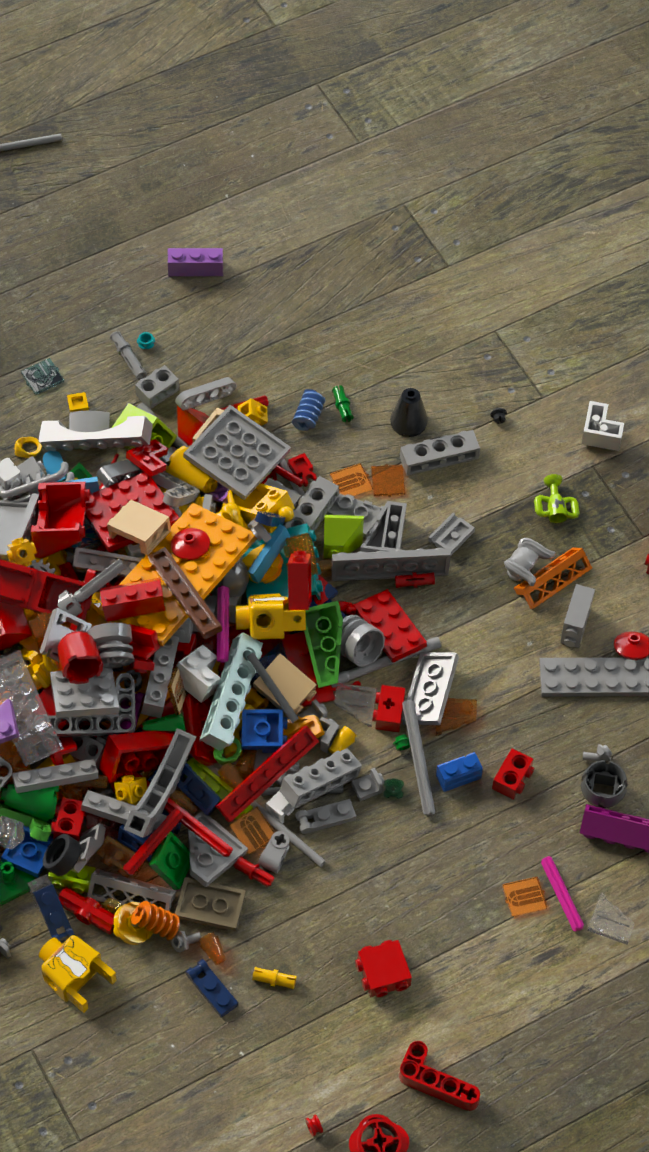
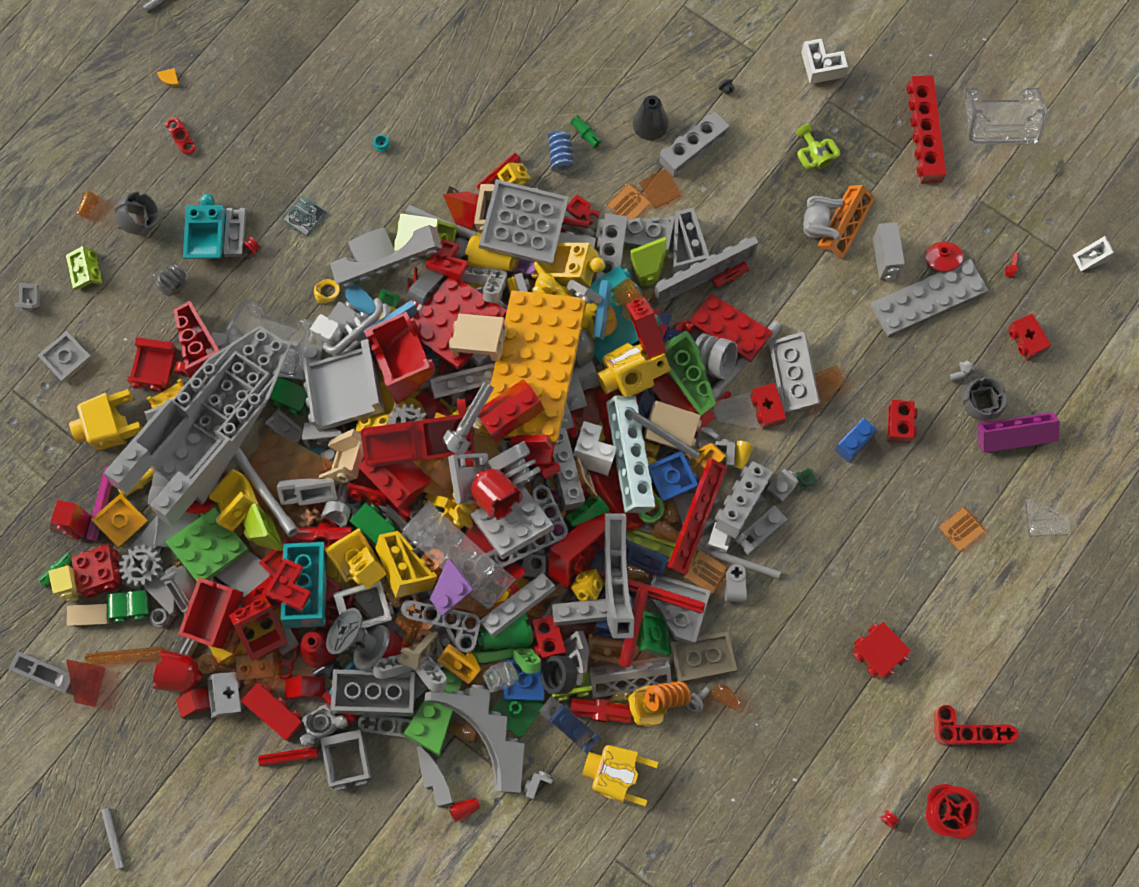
camera: 20 degrees left, 15 degrees up
yellow brick [6,537,37,566] -> none
yellow plate [67,392,89,412] -> none
light grey pin [110,331,147,380] -> none
light grey brick [135,365,179,409] -> none
reddish brown tile [148,547,223,639] -> none
medium lavender brick [168,248,223,276] -> none
red dish [170,528,210,560] -> none
light grey beam [175,377,237,410] -> none
dark blue plate [185,959,238,1018] -> none
dark pink axle [217,586,229,663] -> none
red axle [234,857,274,887] -> none
yellow pin [252,967,297,989] -> none
dark blue beam [254,511,285,527] -> none
green plate [393,734,410,751] -> none
light grey axle [402,700,435,816] -> none
light grey plate [428,513,475,555] -> none
dark pink axle [541,856,584,932] -> none

